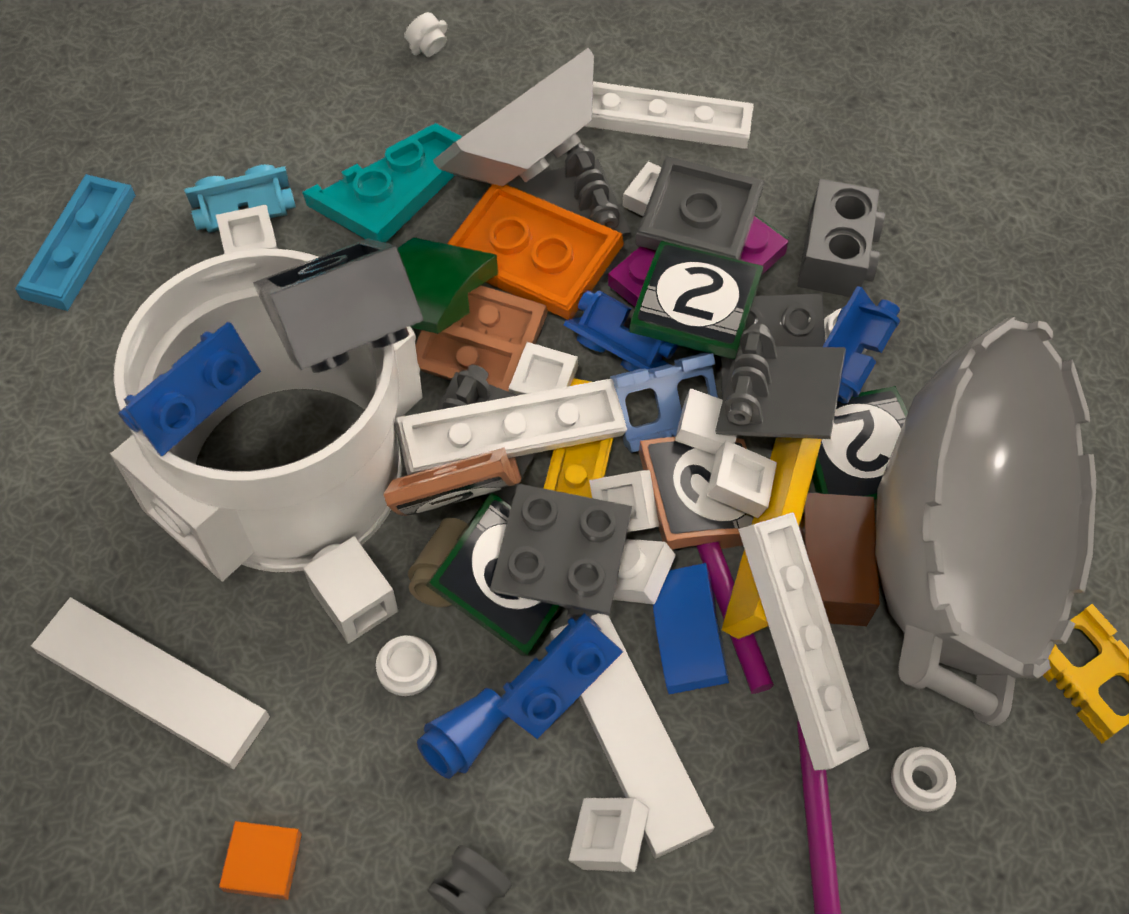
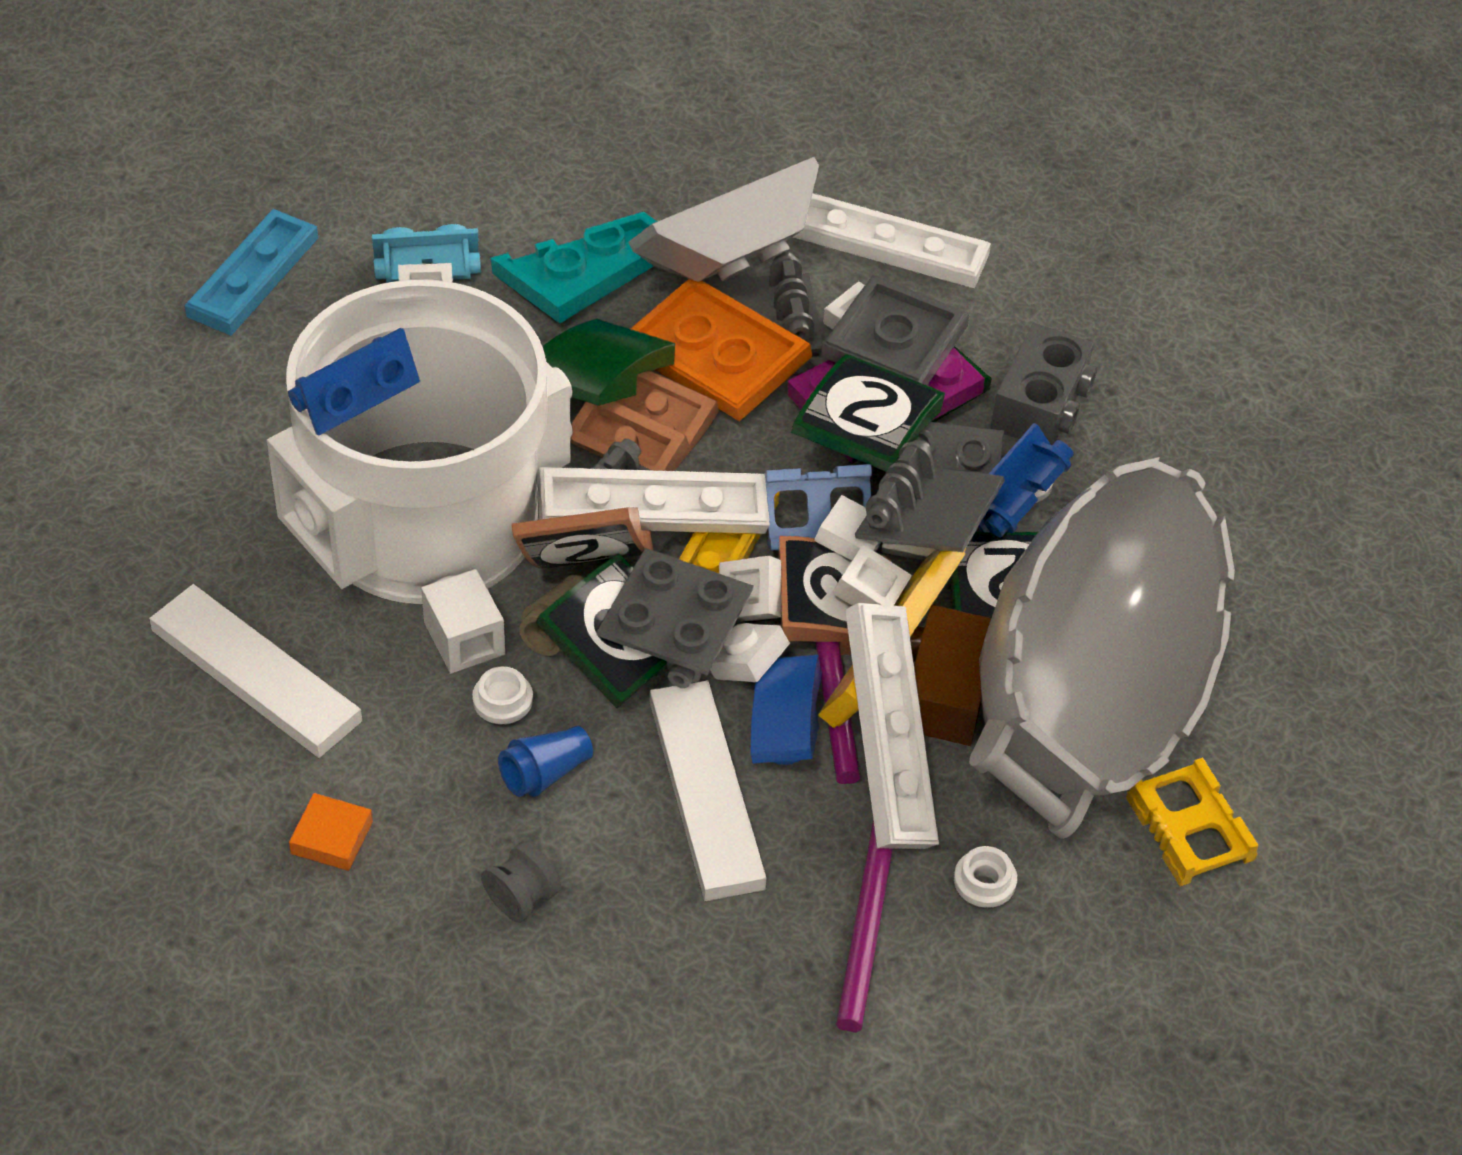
camera: 10 degrees right, 10 degrees down
slope [253,238,424,373] -> none
white plate [405,13,447,57] -> none
blue hinge [497,612,623,739] -> none
white plate [508,342,578,395] -> none
blue hinge [563,290,678,372] -> none
white plate [569,798,649,872] -> none

